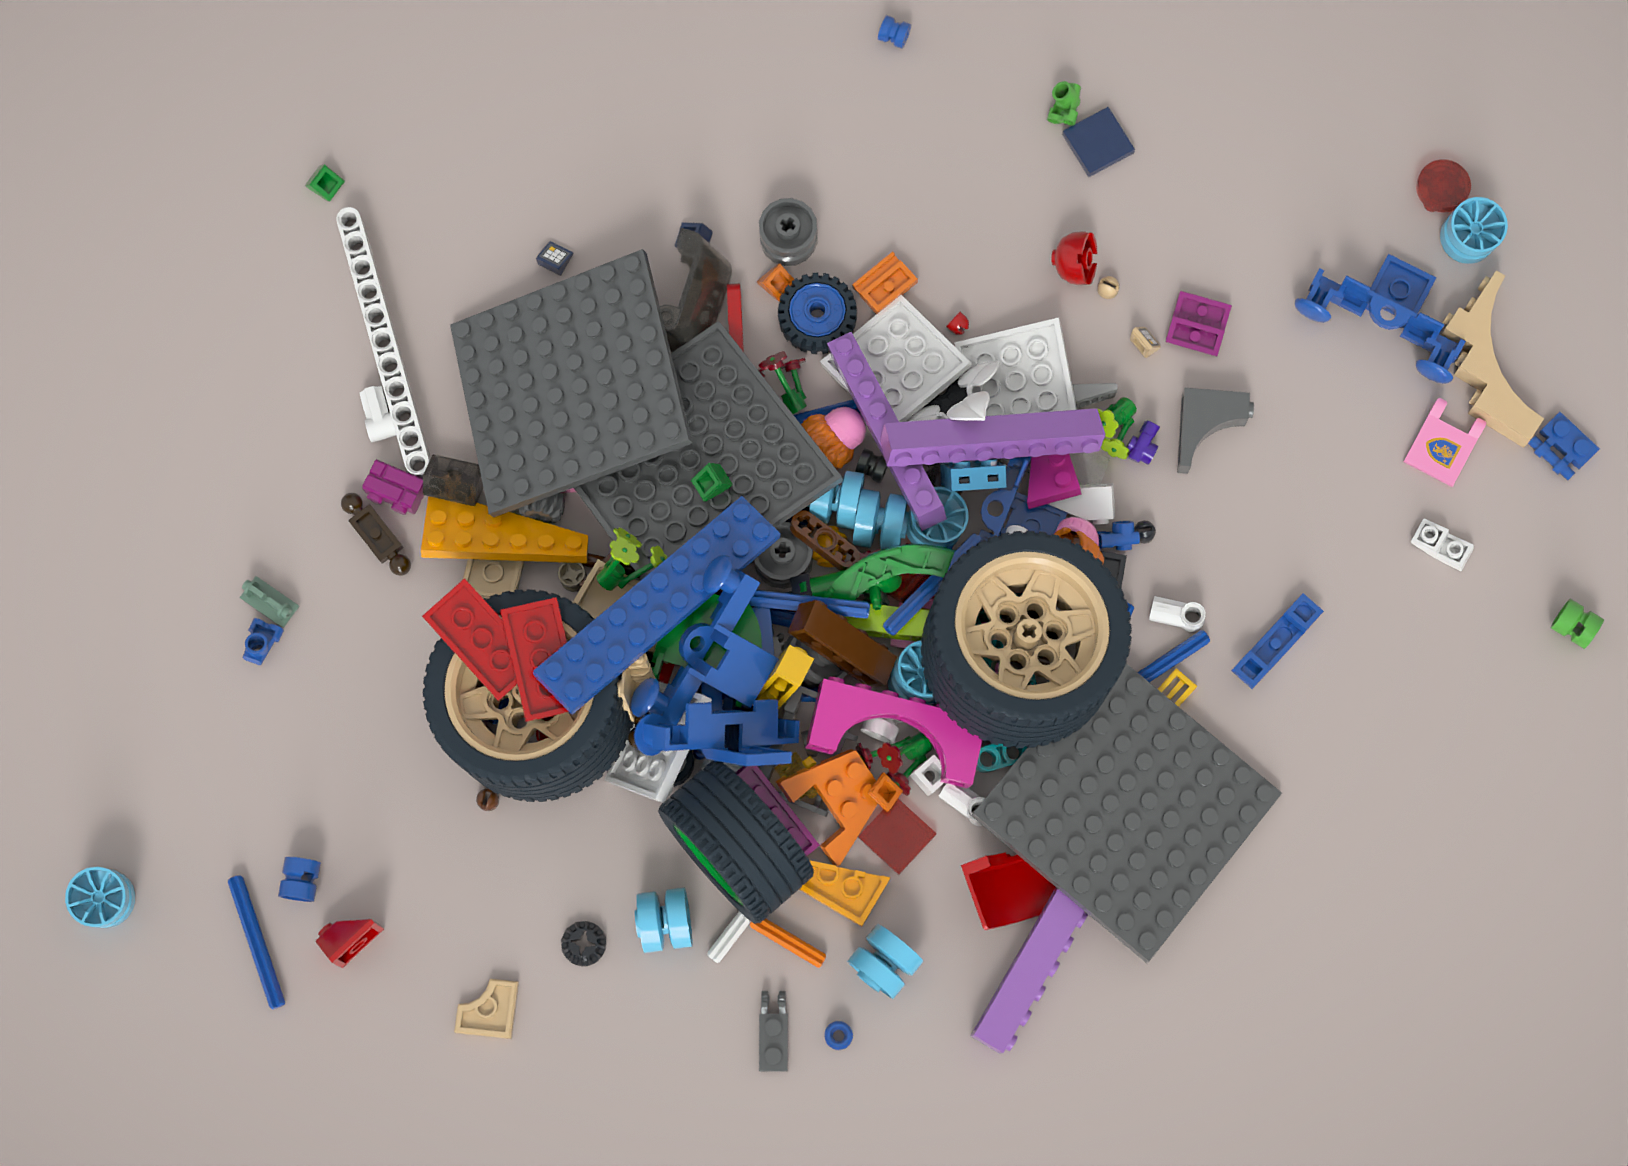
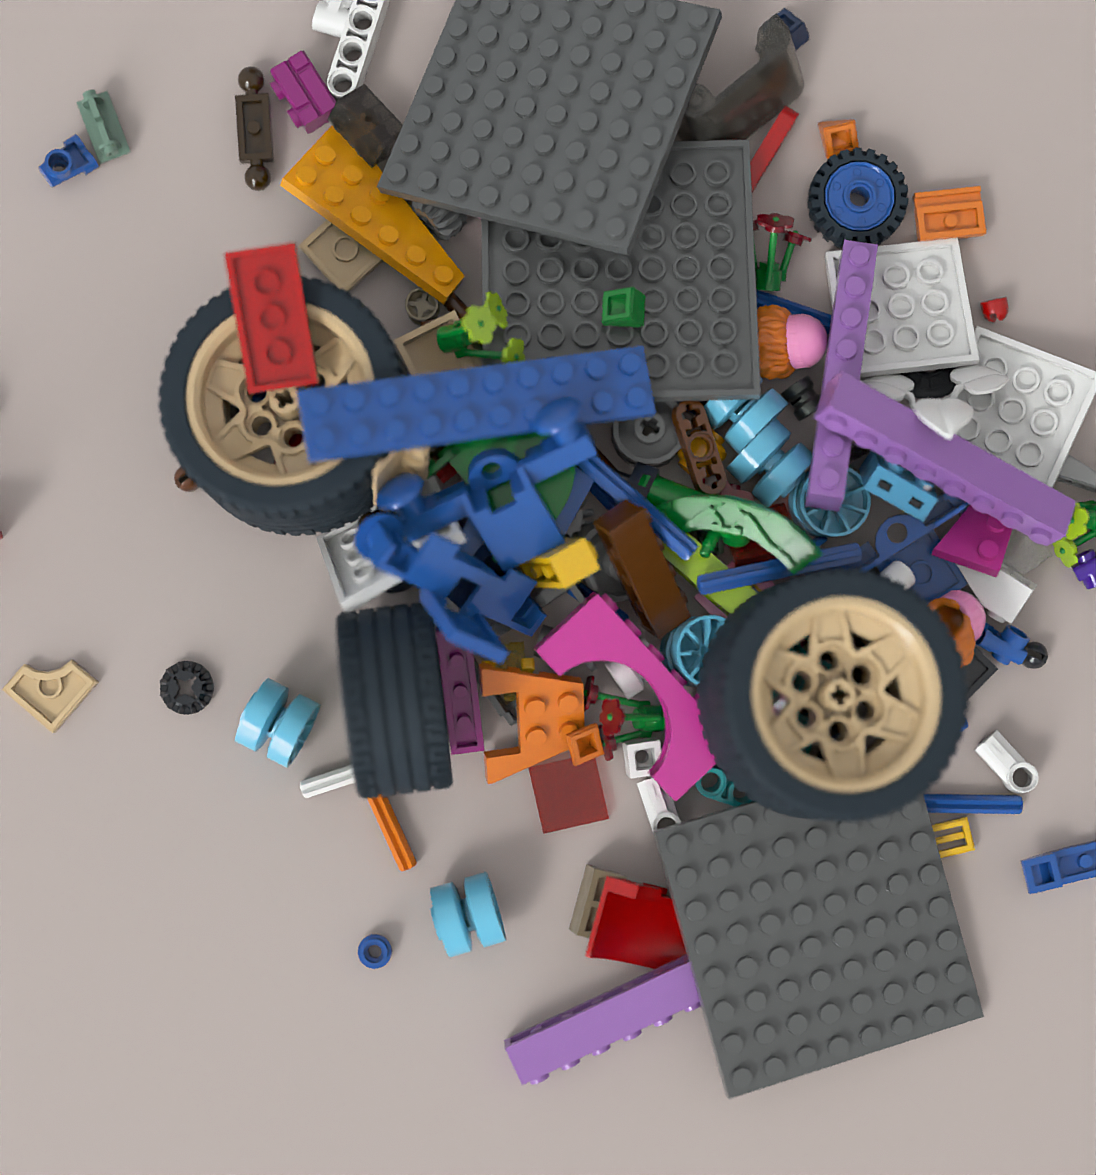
camera: 30 degrees right, 10 degrees up
red plate [500,597,581,722] -> none
dark grey wheel [759,198,818,266] -> none
dark grey hinge [759,991,788,1072] -> none
light orange wing [799,860,891,927] -> none
none -> dark tan hinge [569,864,627,938]

